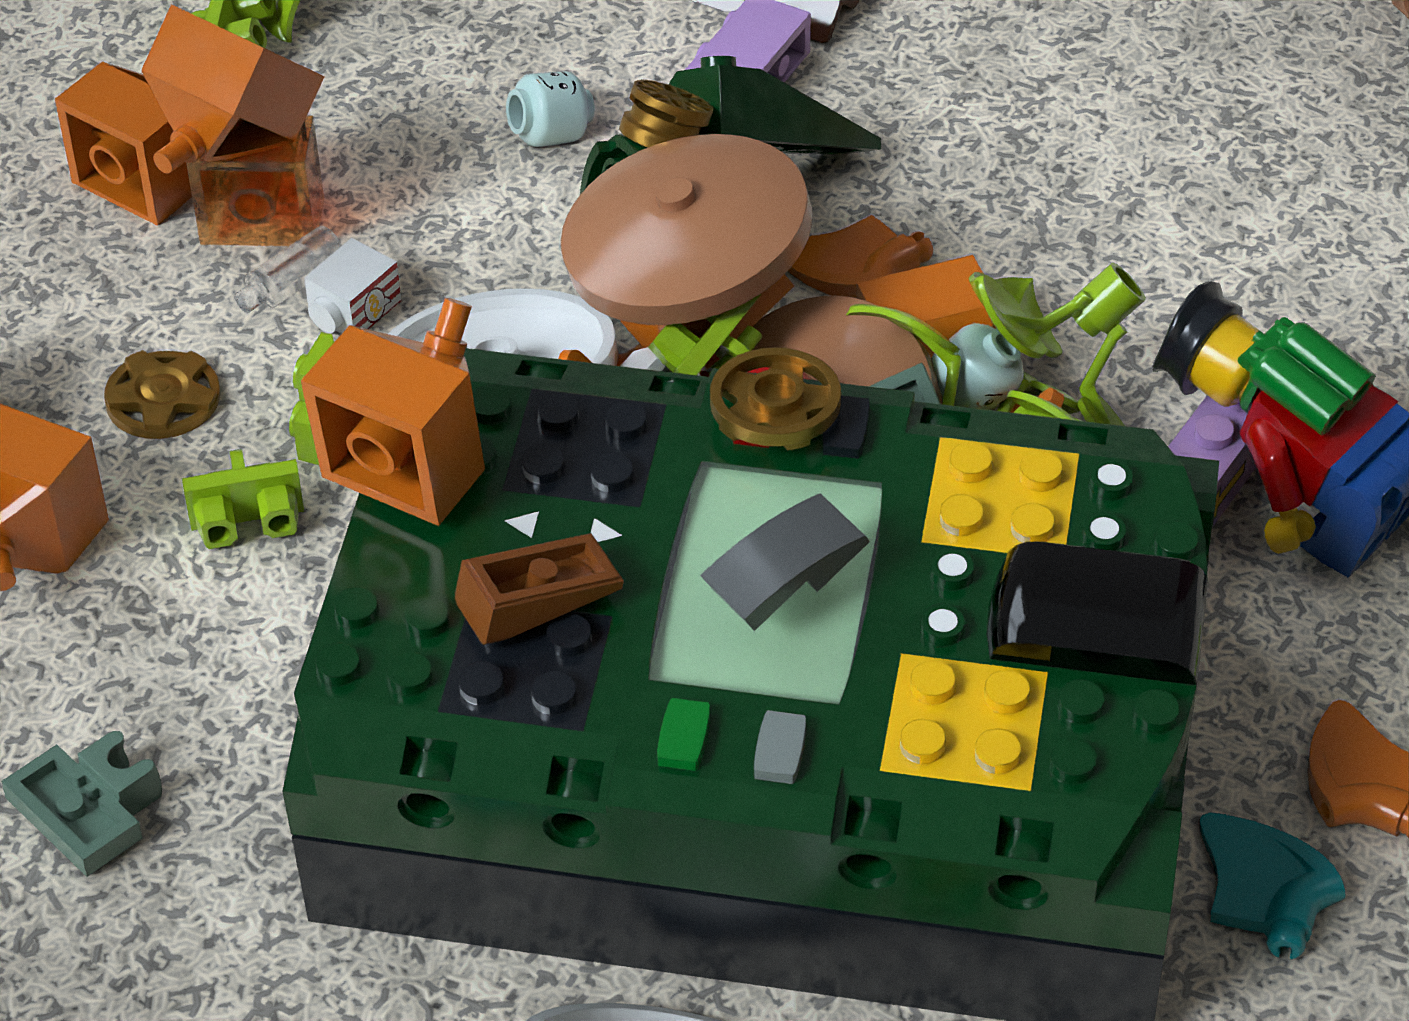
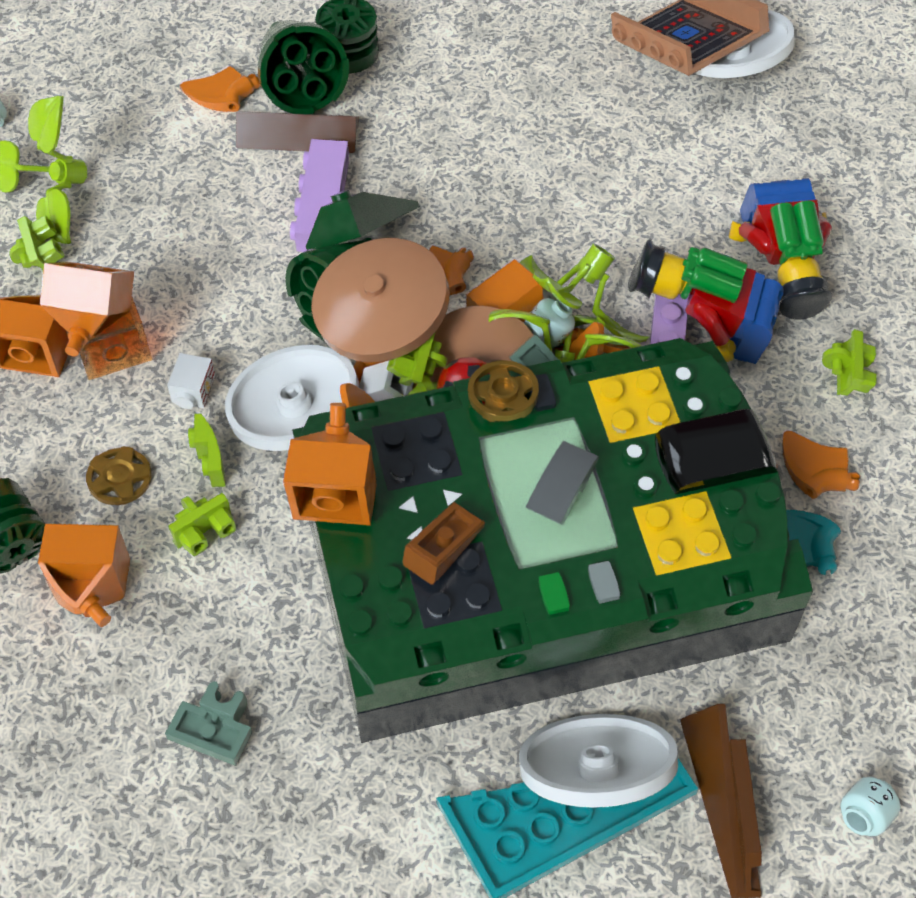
camera: 25 degrees left, 10 degrees up
clear cylinder [234,226,342,313] -> none
light aqua head [506,71,595,147] -> none
pearl gold wheel [619,79,713,148] -> none

